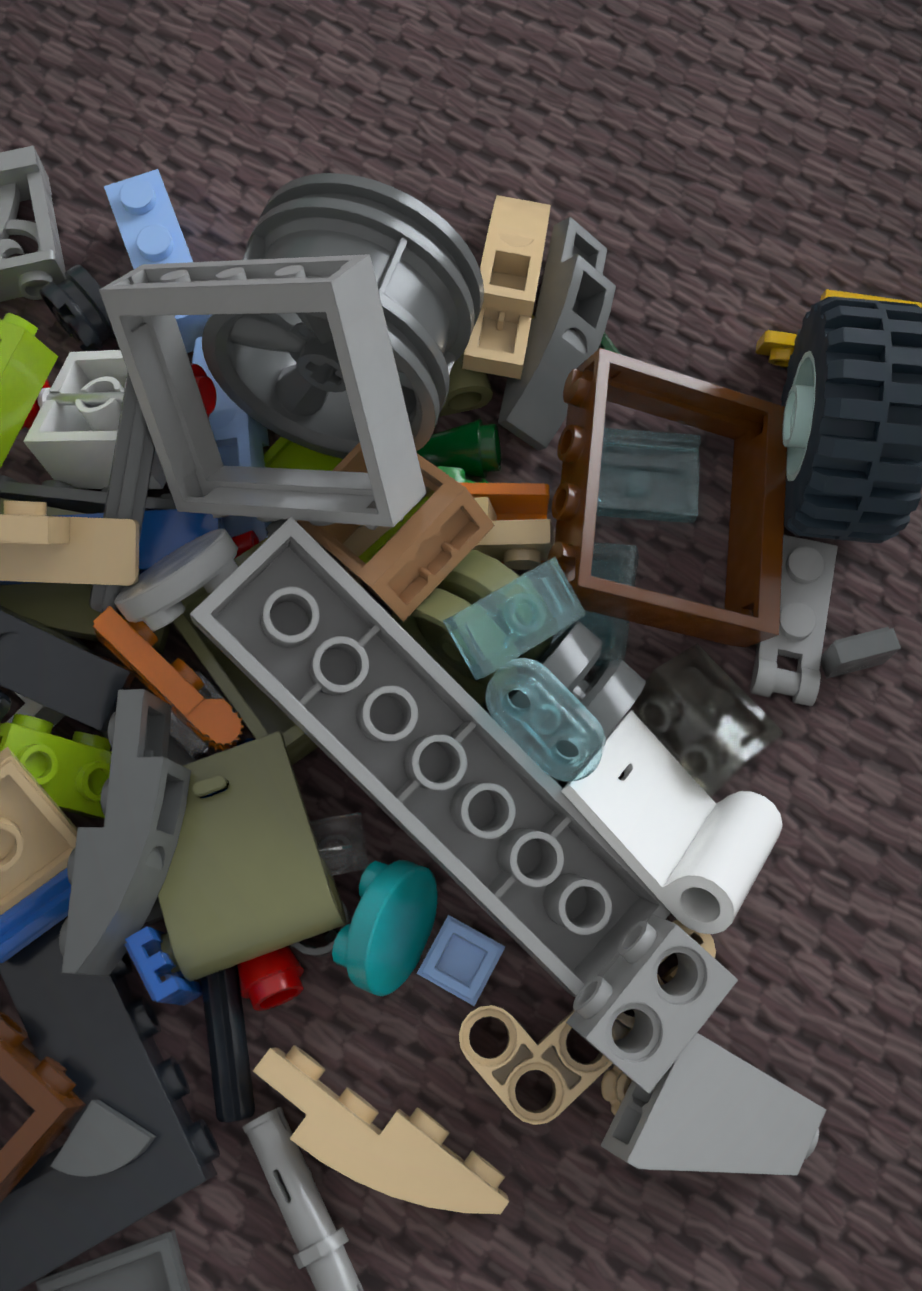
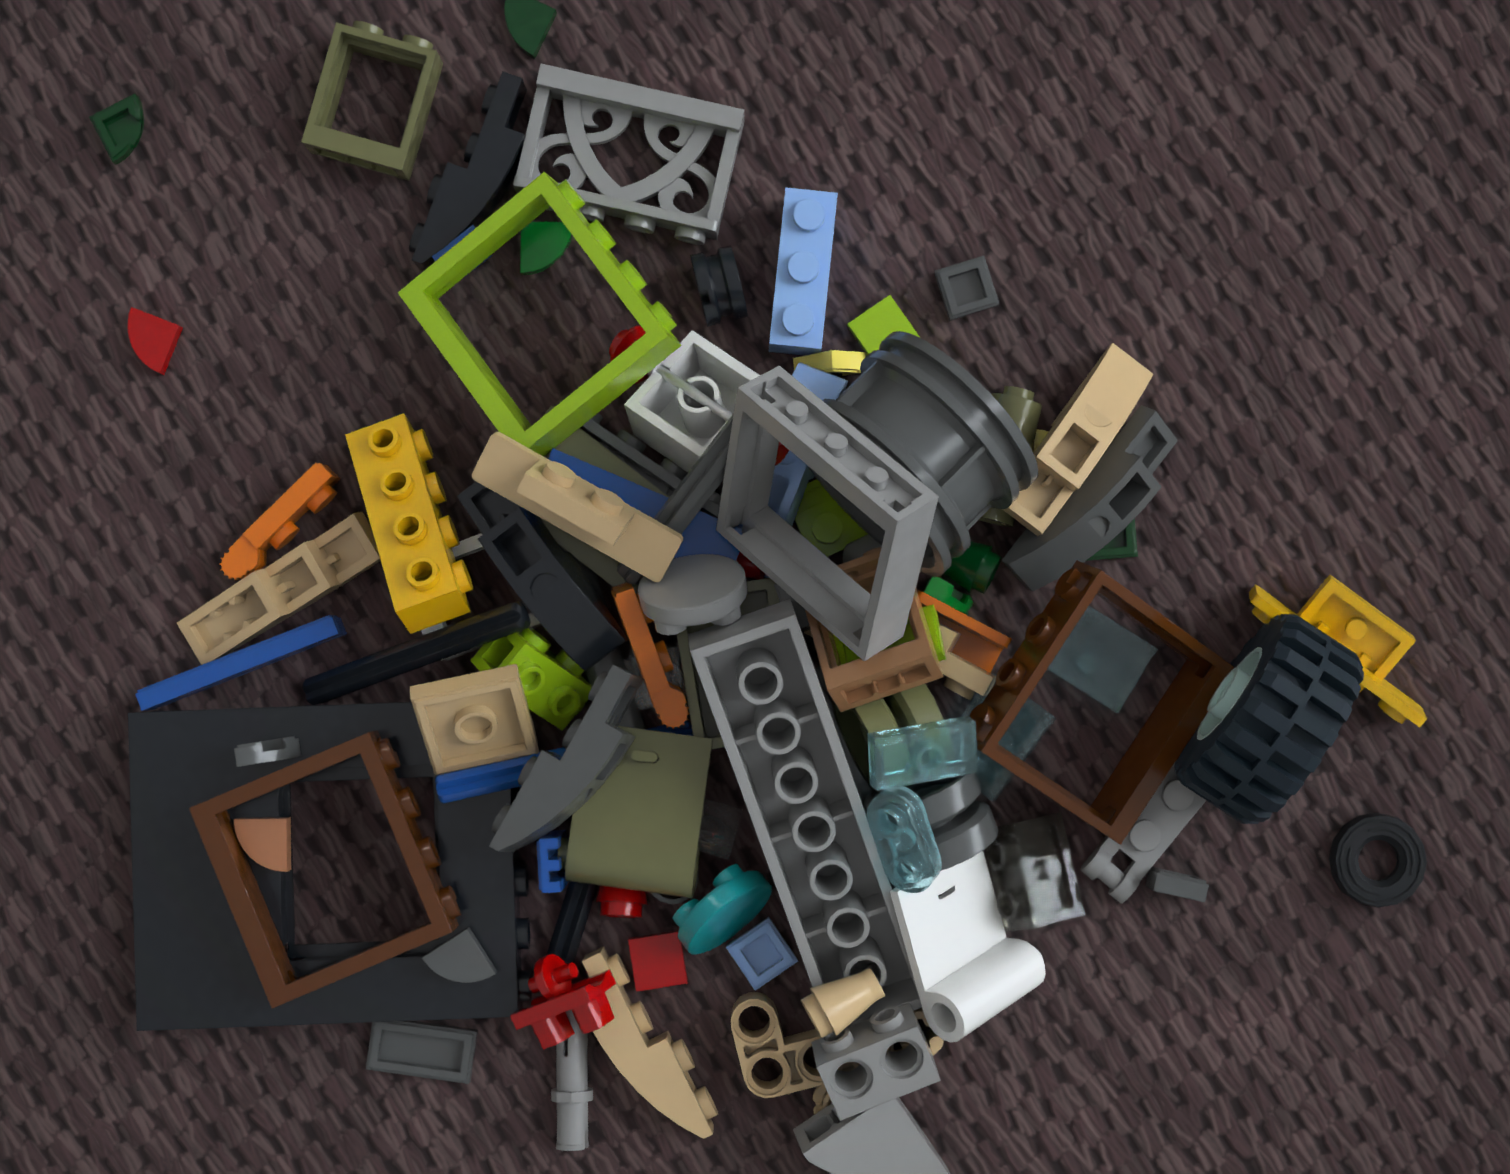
camera: 25 degrees right, 15 degrees up
none -> red hips [510,954,616,1050]
none -> red tile [628,930,688,992]
none -> tan cone [801,968,885,1038]

